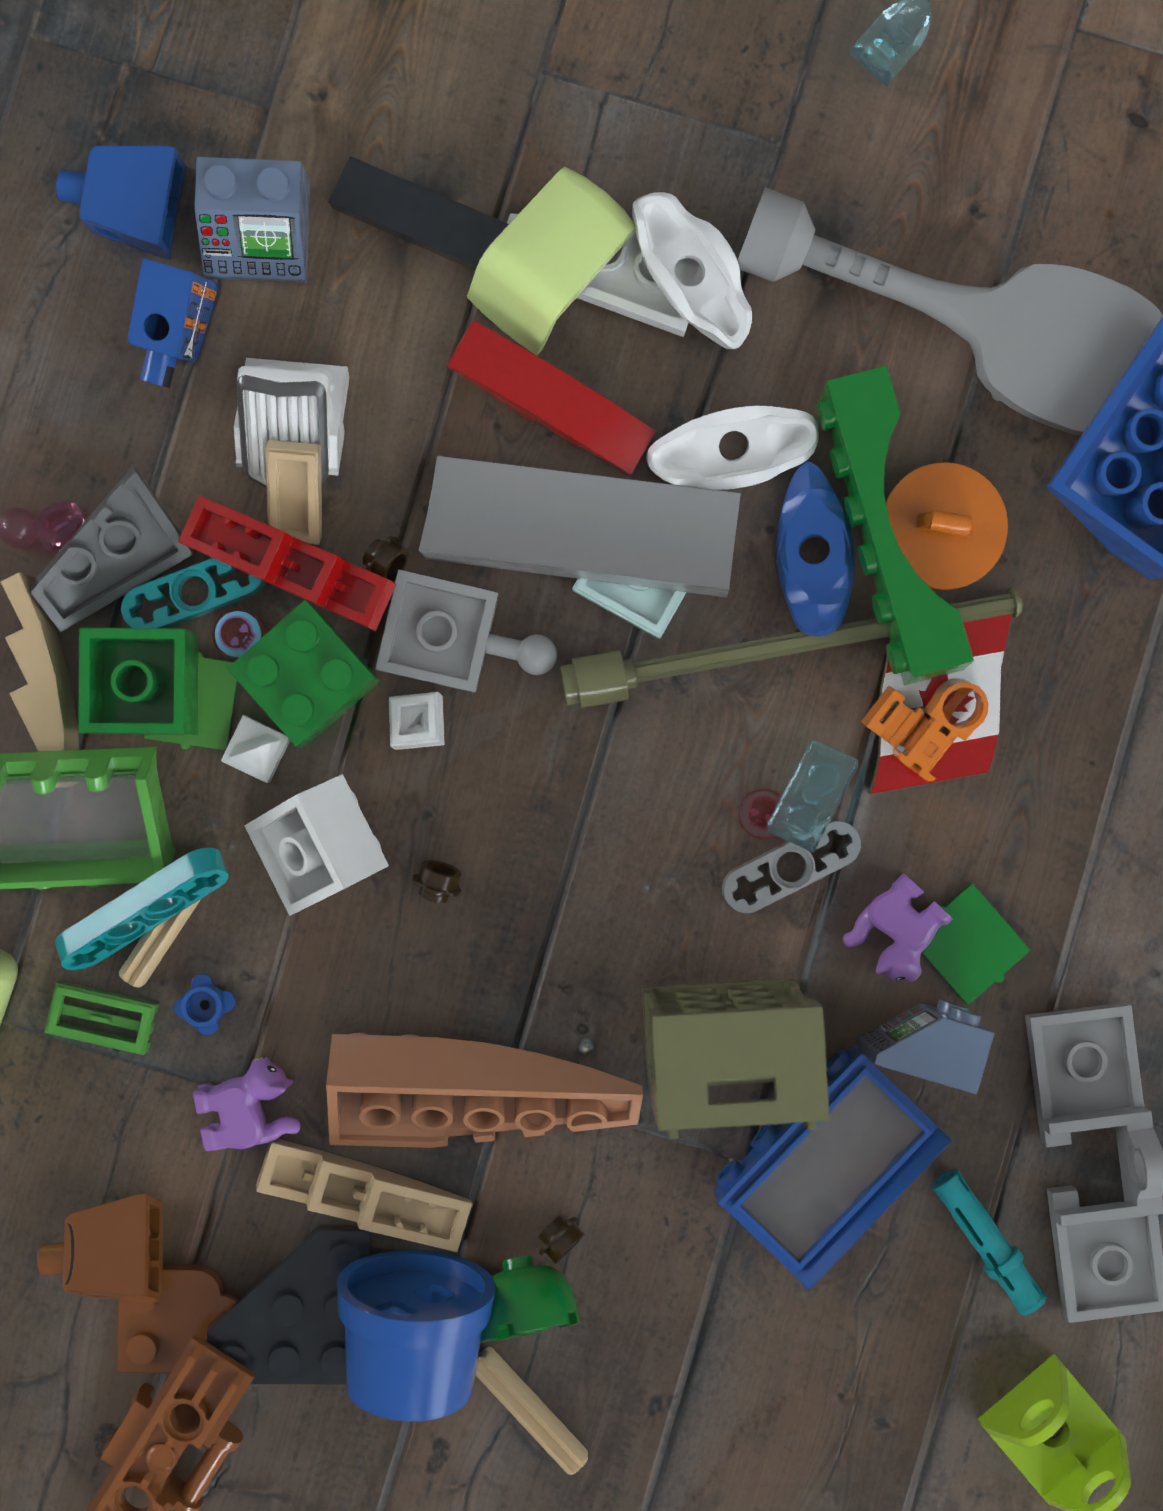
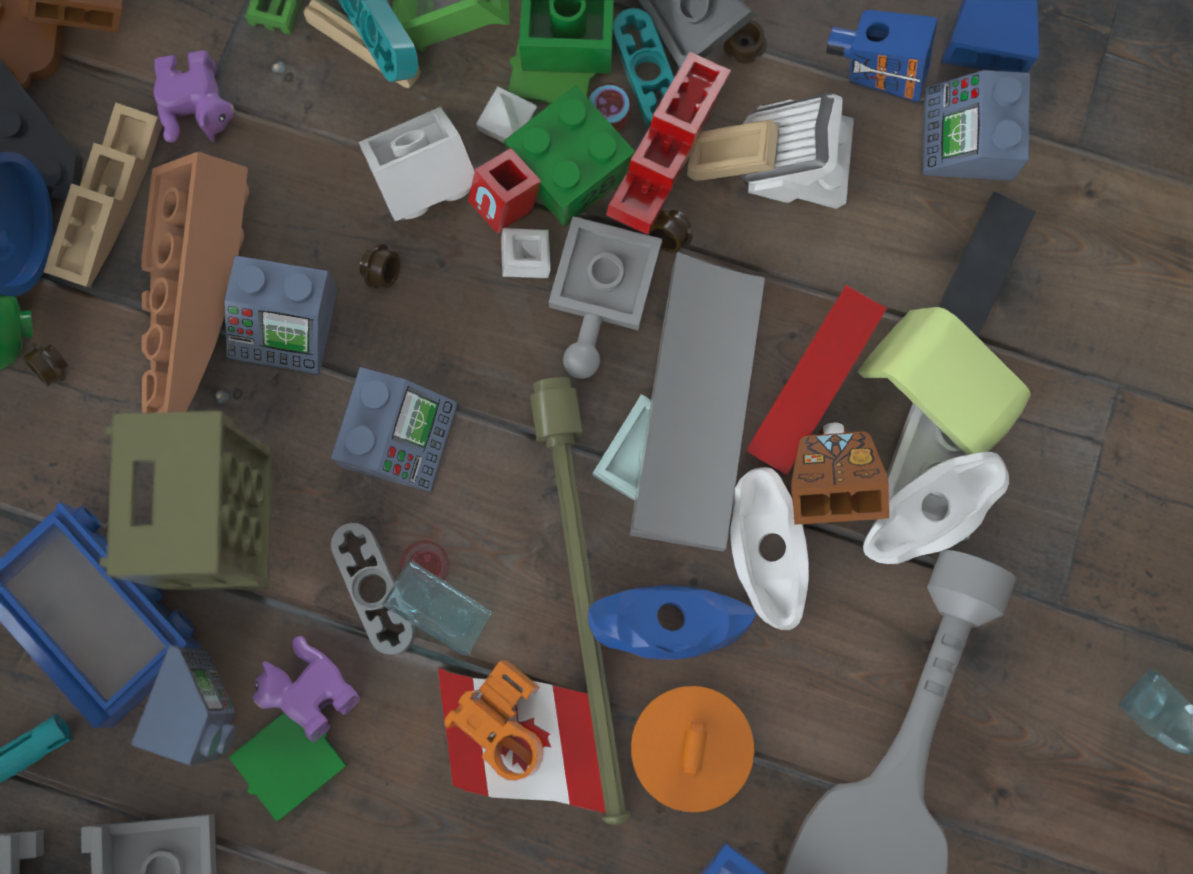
camera: 95 degrees right, 10 degrees down
blue plate [174,974,236,1035] -> none
green arch [816,365,974,686] -> none
none -> sand blue slope [225,256,338,375]
none -> sand blue slope [331,367,458,493]
none -> red brick [468,148,541,233]
none -> dark brown plate [723,20,767,64]
none -> dark orange torso [791,422,890,525]

